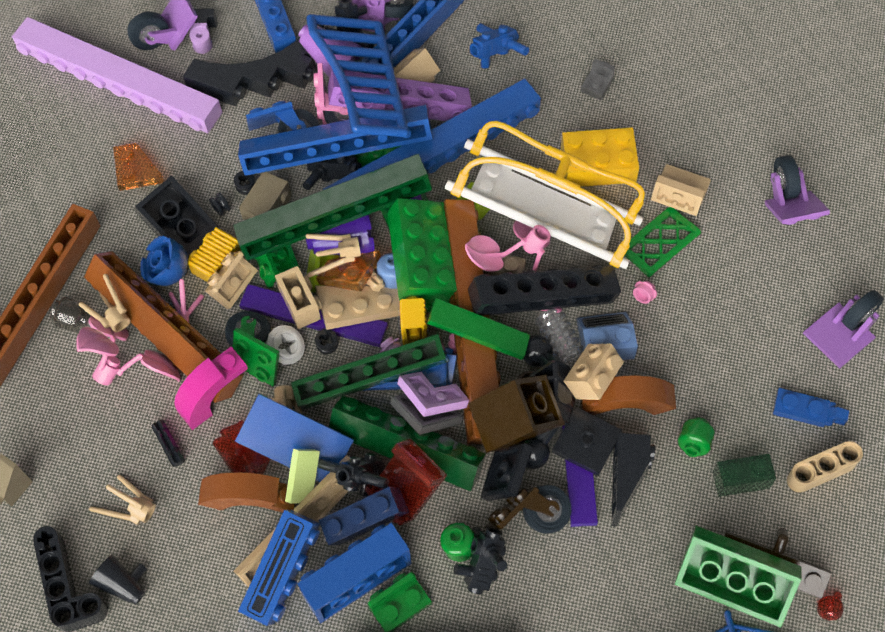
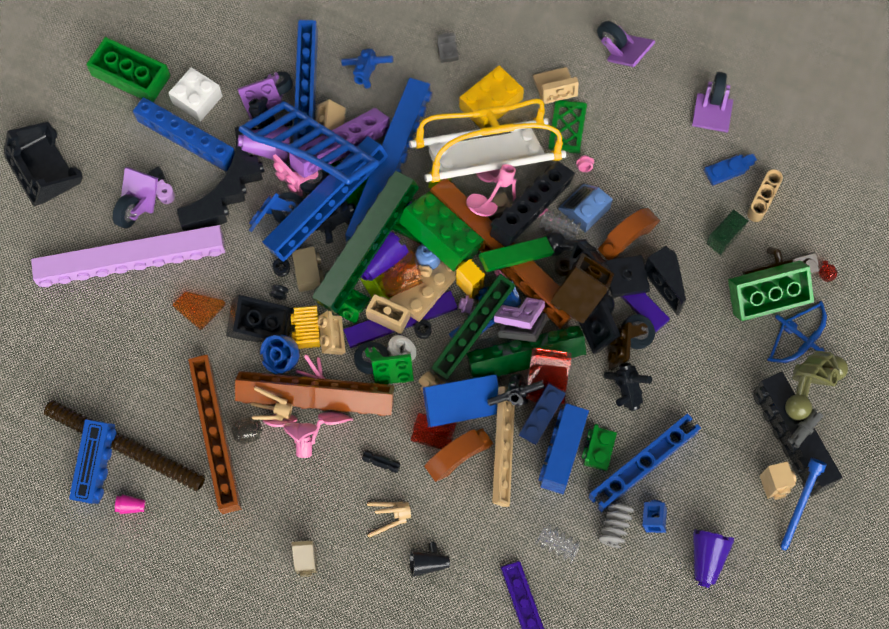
camera: 40 degrees left, 5 degrees up
black beam [33,526,108,632] -> none
dark pink arch [174,347,248,430] -> none
blue brick [238,510,320,626] -> none
yellowish green tile [285,449,320,503] -> none
tan plant [306,234,361,278] -> none
green head [440,522,476,562] -> none
tan brick [564,344,624,400] -> none
green head [678,417,715,457] -> none

